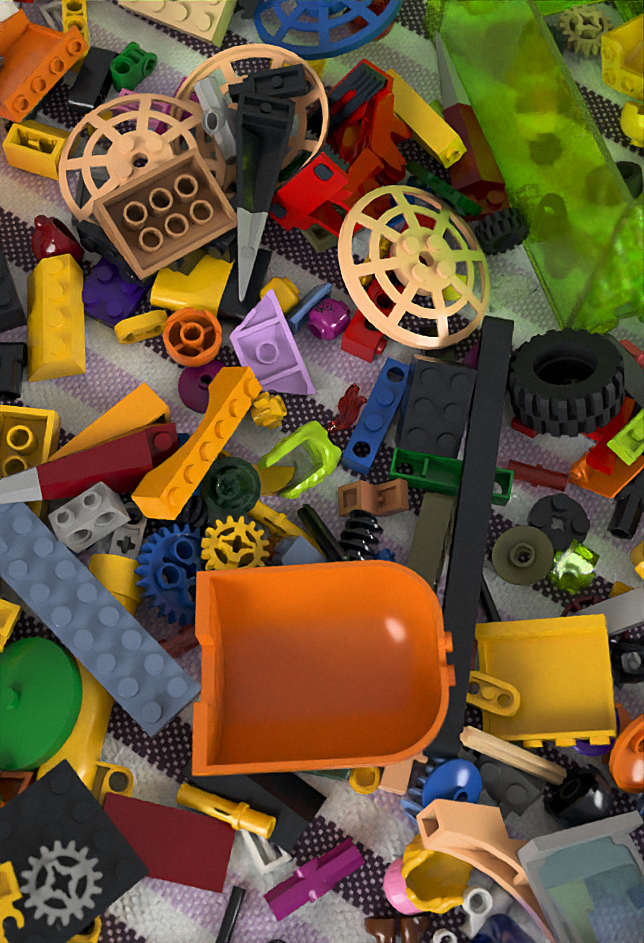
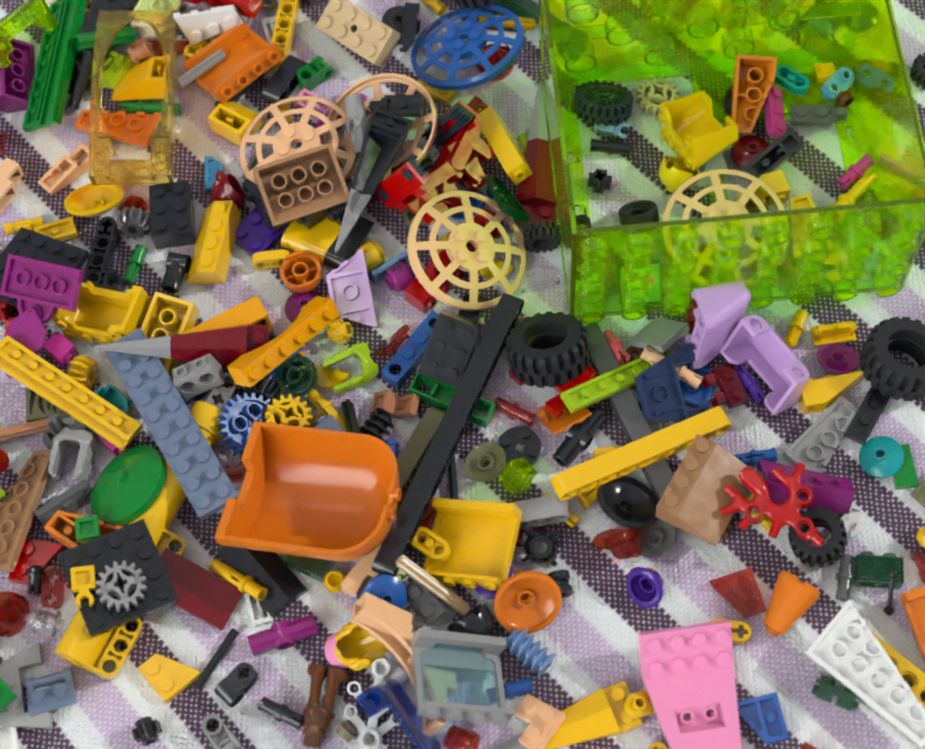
camera: 25 degrees right, 5 degrees down
none -> dark azure tile [204,156,225,194]

